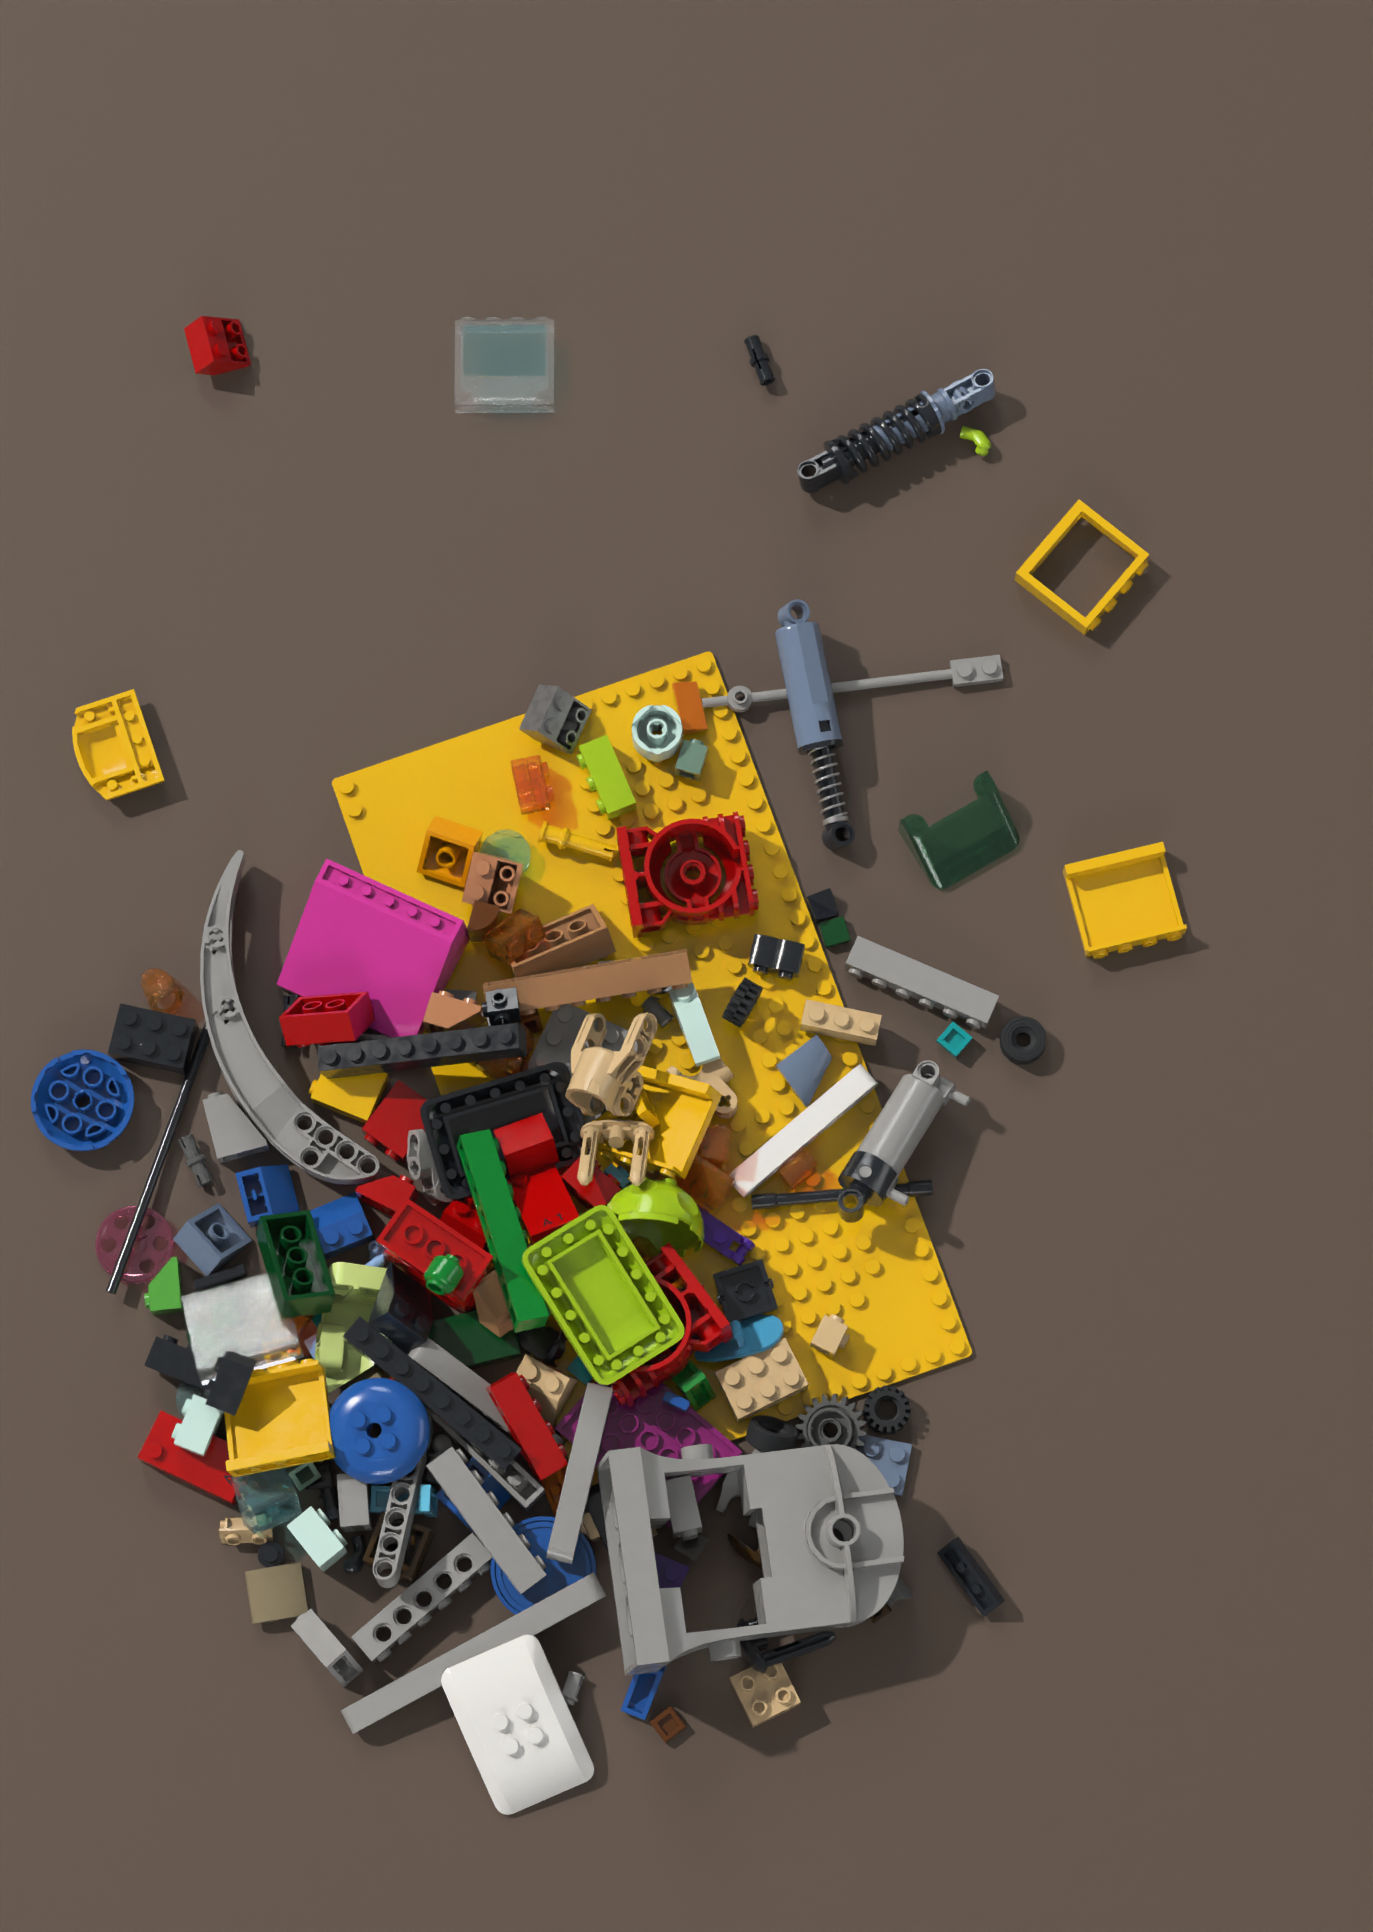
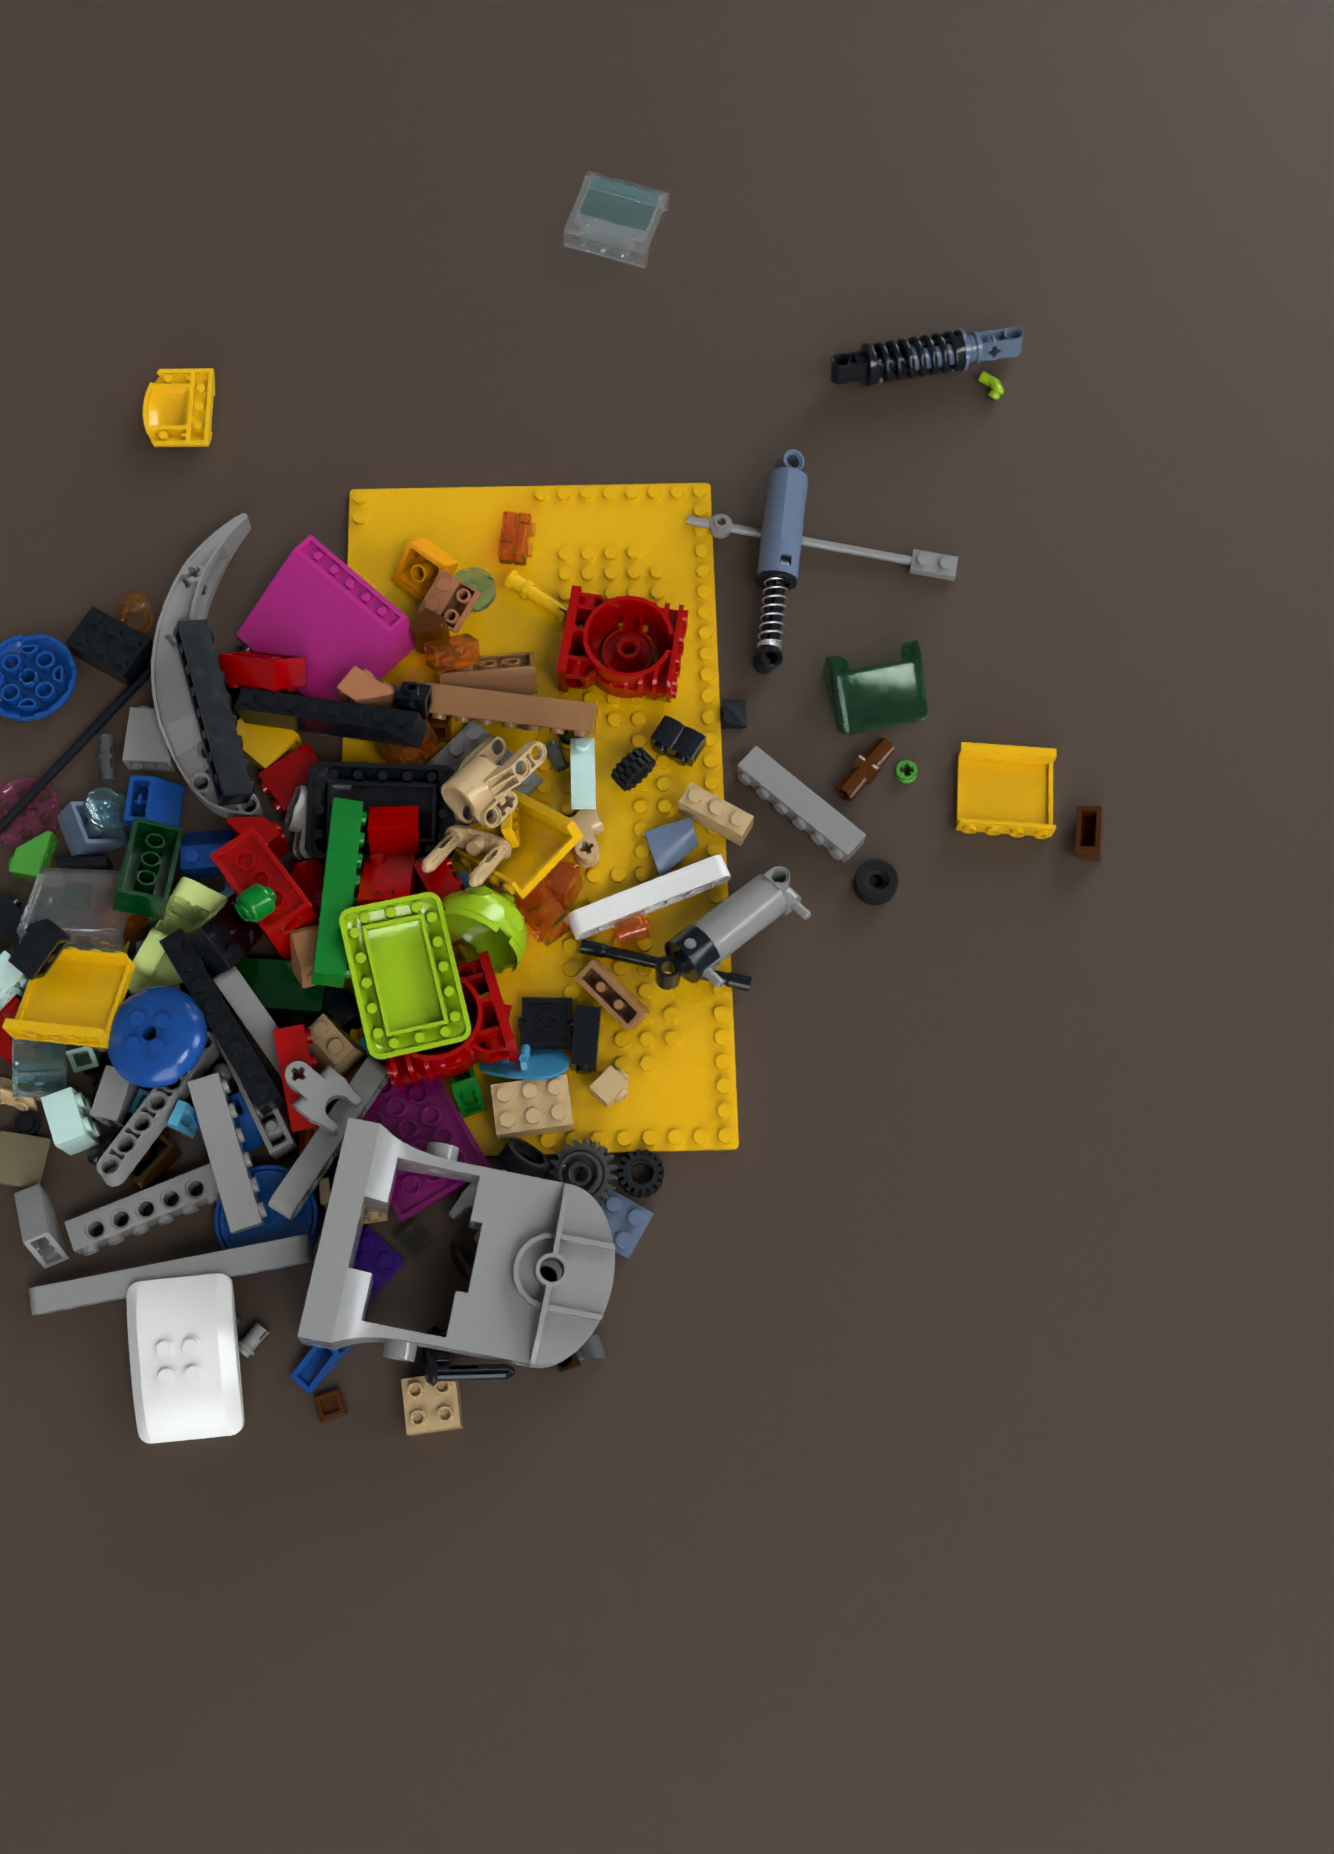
camera: 15 degrees right, 5 degrees down
red slope [184,316,251,375] -> none
flat silver slope [519,684,591,754] -> none
lime brick [576,735,636,820] -> none
light aqua brick [632,705,682,762] -> none
blue tile [662,1391,690,1414] -> none
light grey piece [665,1475,702,1541] -> none
orange slope [672,681,708,735] -> none
sand green brick [675,739,708,781] -> none
dark purple plate [698,1206,755,1266] -> none
black pin [744,335,775,386] -> none
dark green tile [819,916,851,949] -> none
teal plate [936,1022,973,1059] -> none
black plate [937,1536,1005,1617] -> none
yellow window [1014,500,1149,635] -> none
none -> clear light blue tile [83,787,127,832]
none -> black brick [174,619,255,806]
none -> light grey piece [285,1061,362,1135]
none -> black brick [571,1005,601,1075]
none -> medium nougat brick [575,960,651,1031]
none -> reddish brown piece [835,737,895,802]
none -> bright green bush [896,760,917,784]
none -> reddish brown brick [1075,806,1104,862]

